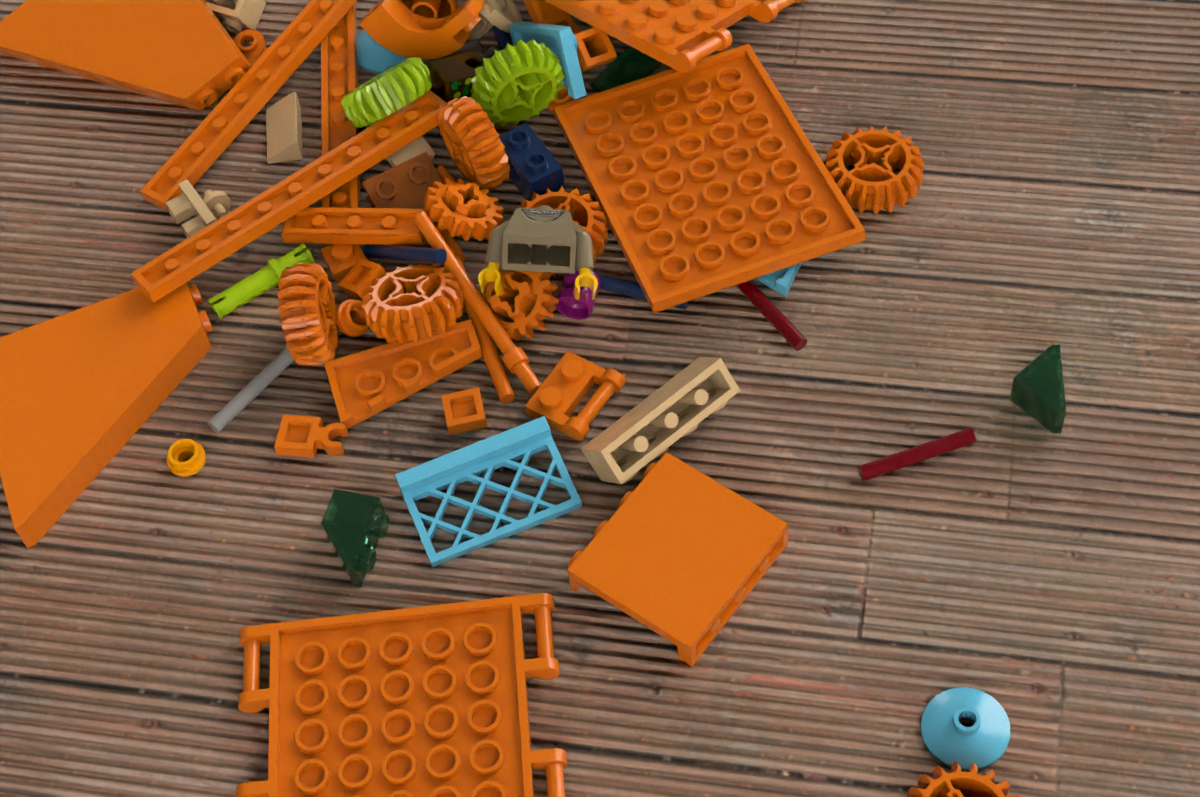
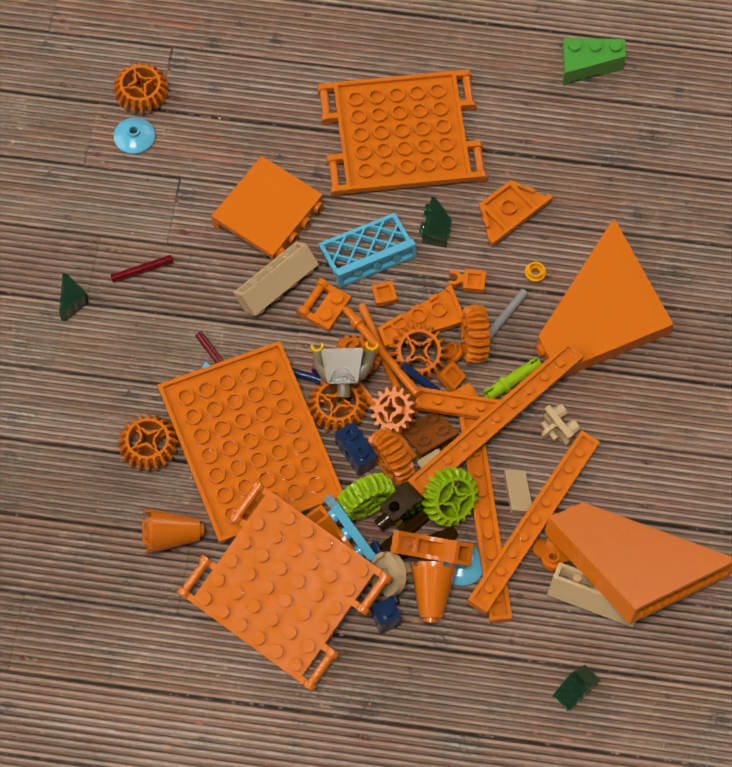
camera: 170 degrees right, 10 degrees up
none -> orange cone [142,508,204,554]
none -> orange wing [479,180,553,247]

